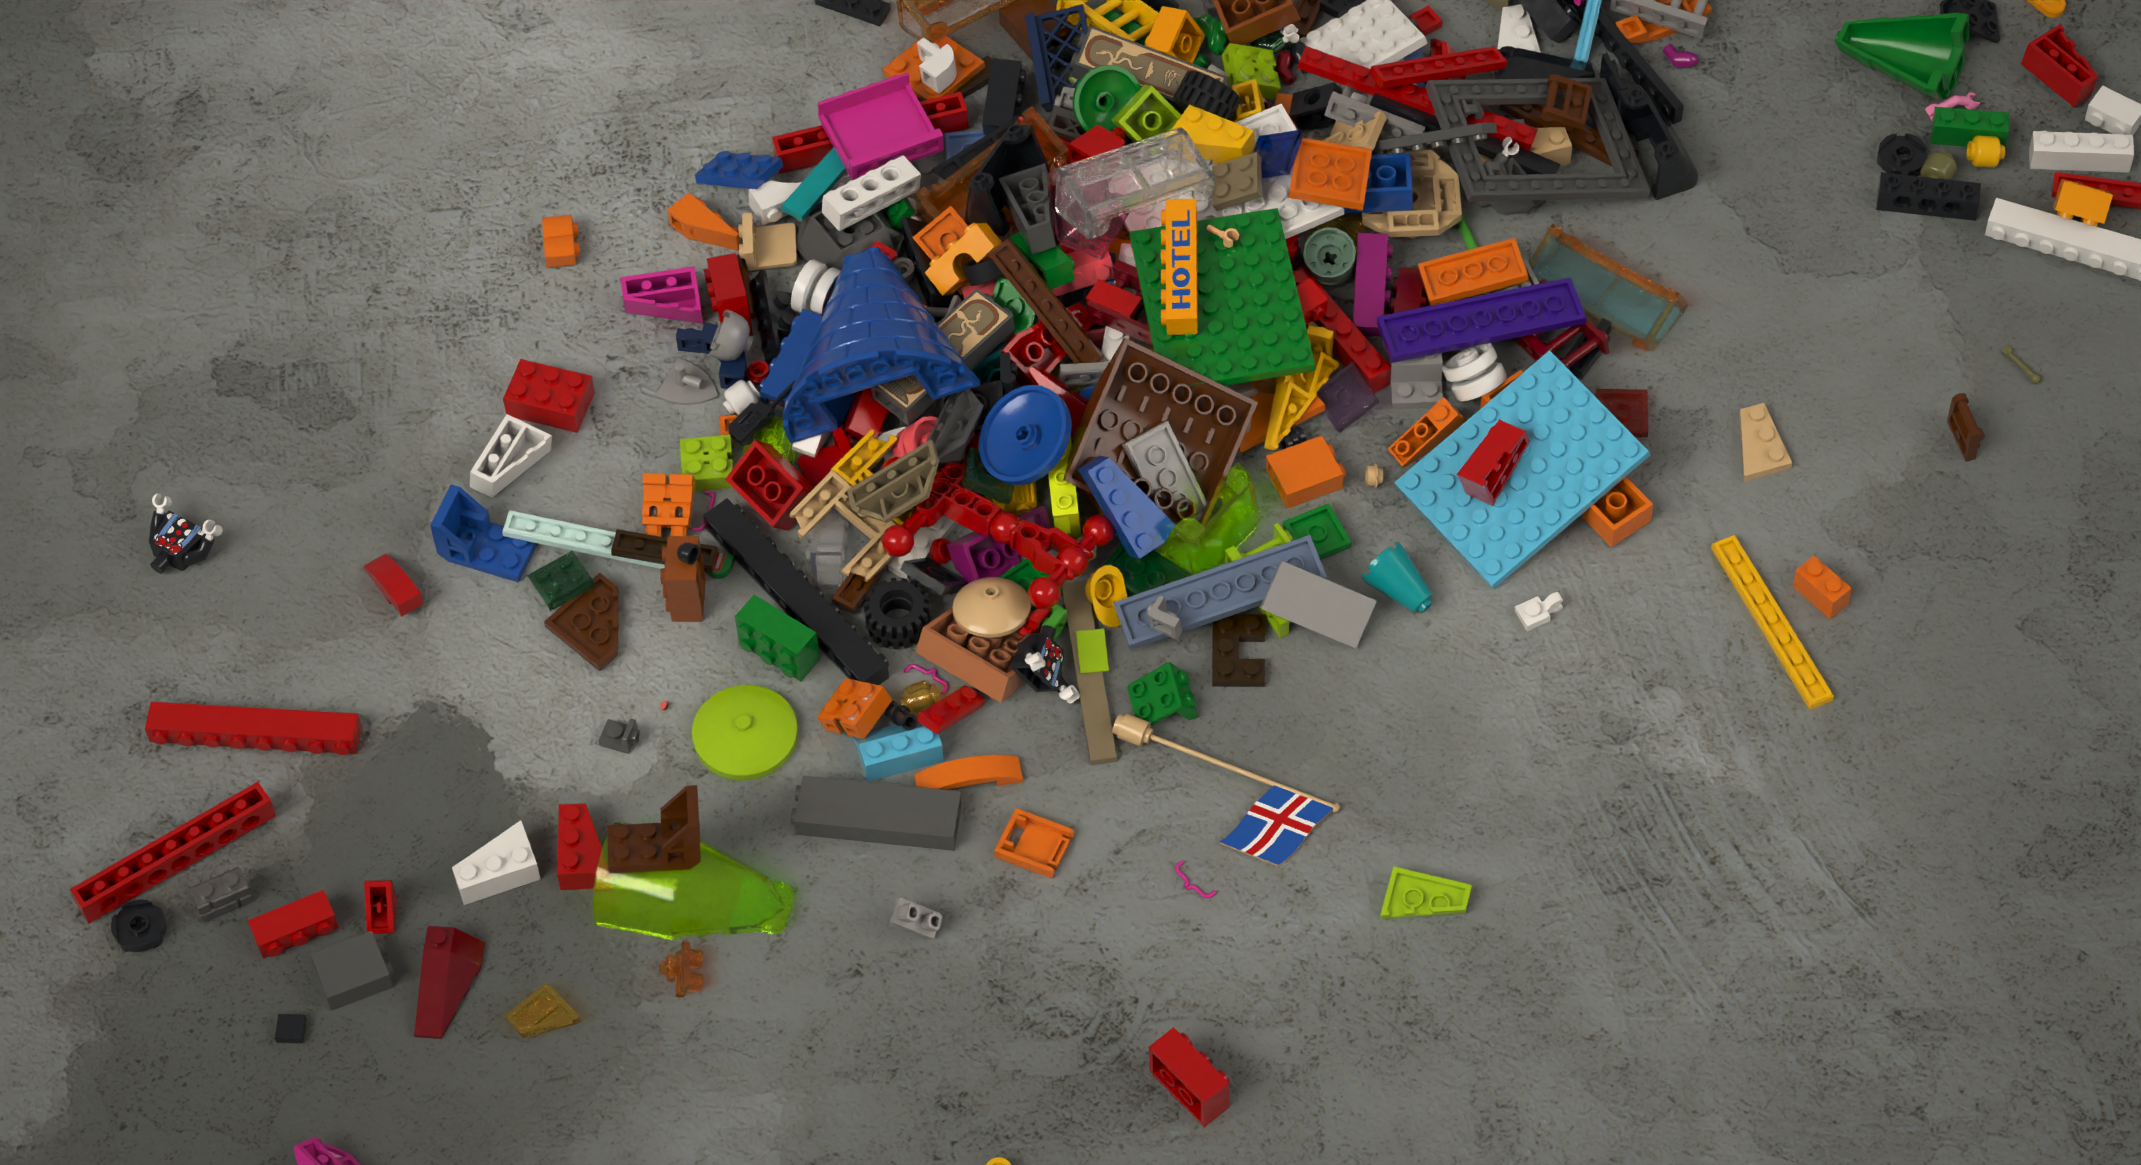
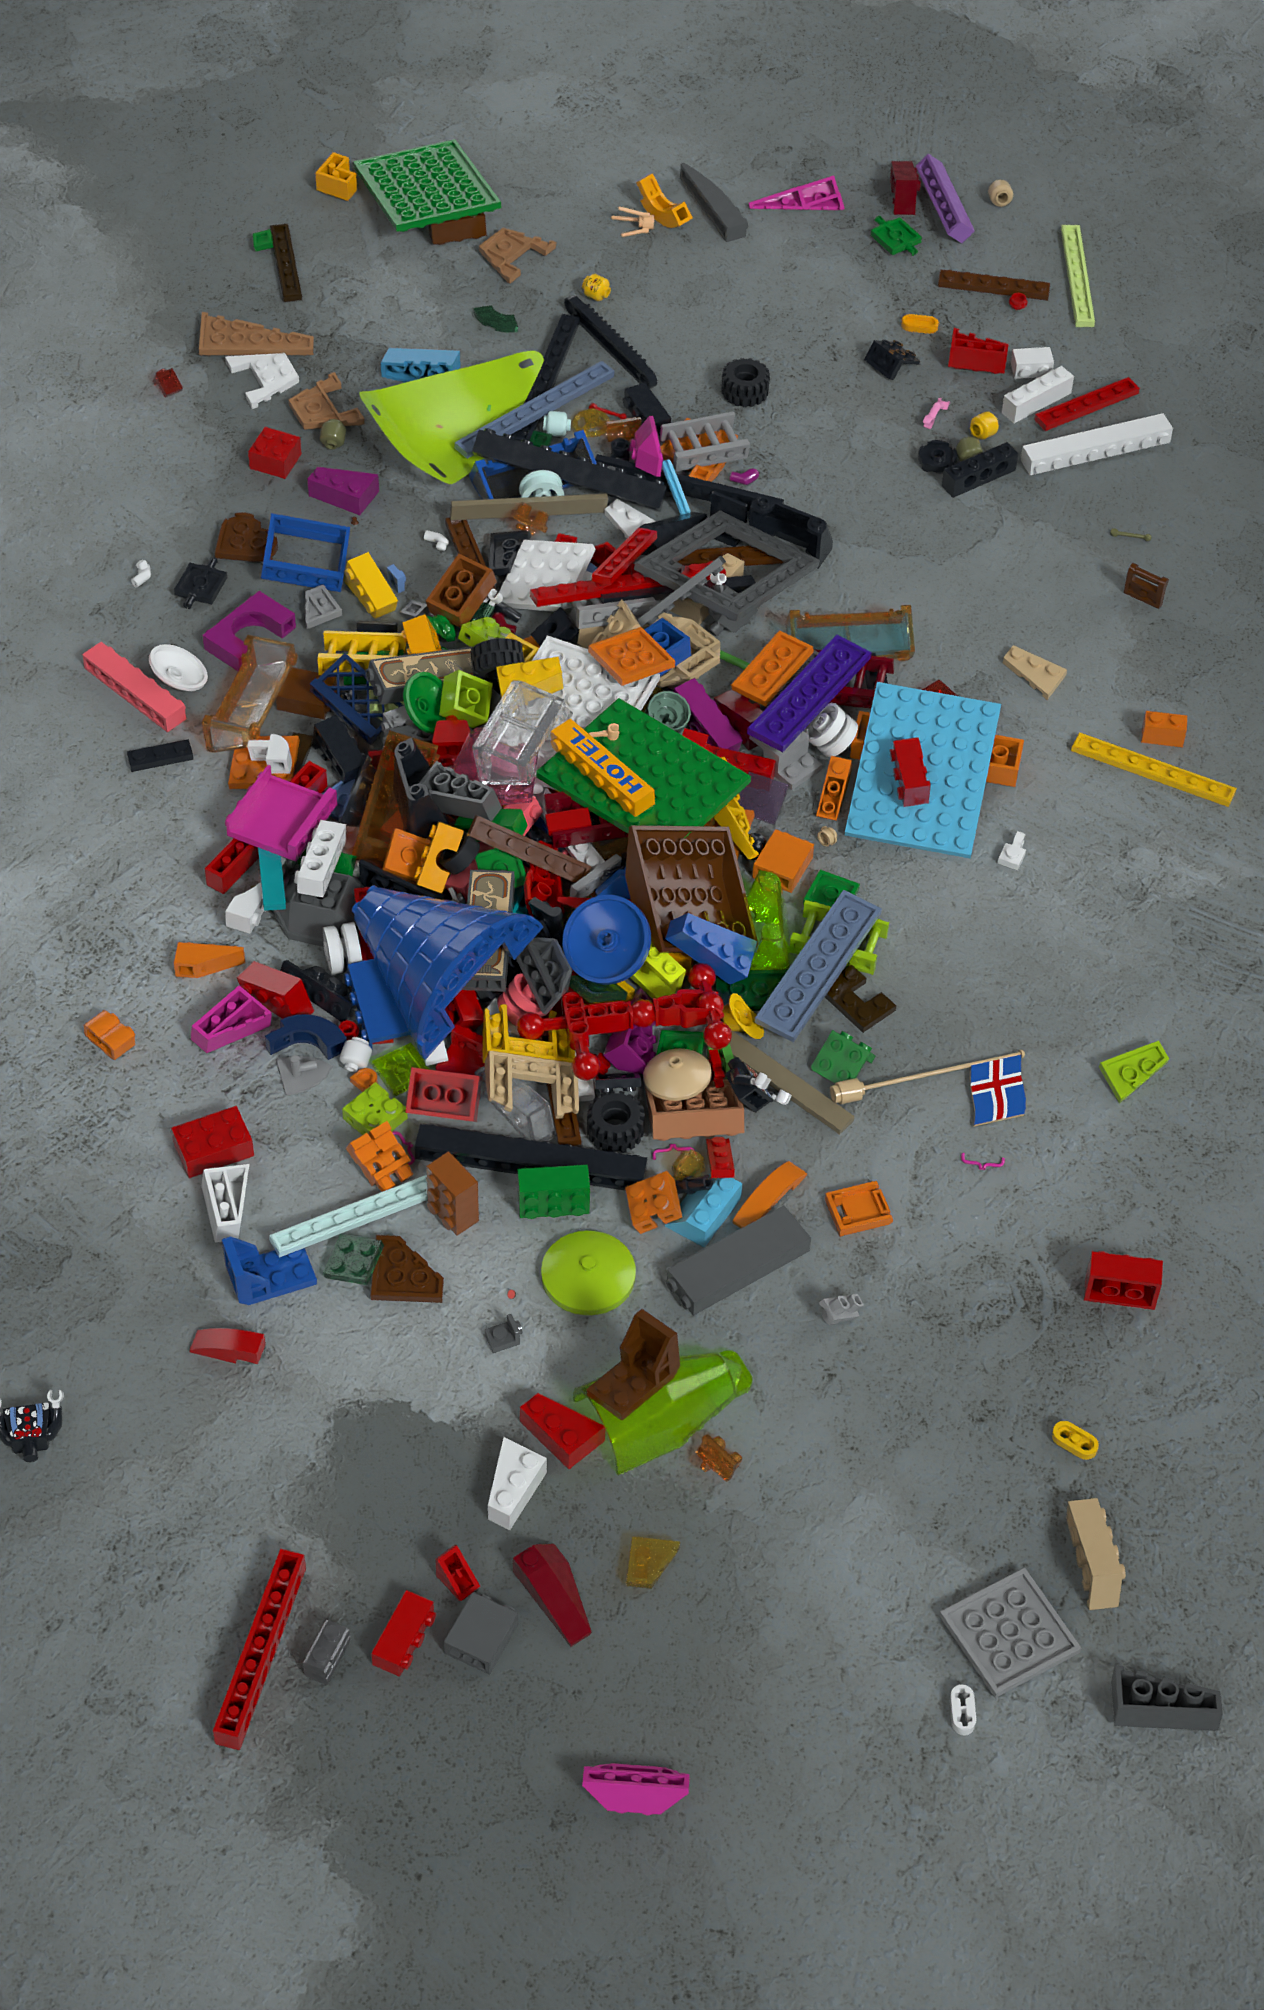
camera: 45 degrees left, 5 degrees down
black plate [111,899,167,952] -> none
red brick [145,702,362,755] -> none
black tile [275,1014,307,1043] -> none
dark brown tile [611,529,718,573] -> none
black hinge [677,542,700,565] -> none
blue plate [695,151,783,189] -> none
light grey cylinder [708,309,753,361] -> none
black piece [728,376,797,447] -> none
tan bracket [738,212,797,271] -> none
dark tan wedge [847,439,939,523] -> none
lime sticker [1076,629,1109,674] -> none
light grey tile [1122,421,1207,523] -> none
light grey bracket [1147,595,1182,640] -> none
dark tan plate [1212,152,1262,211] -> none
clear blue tile [1253,130,1304,178] -> none
light grey tile [1260,560,1377,648] -> none
teal cone [1361,542,1433,613] -> none
reddish brown plate [1541,74,1592,130] -> none
green cone [1835,13,1969,101] -> none
green brick [1931,107,2009,147] -> none
light orange brick [2053,179,2113,227] -> none

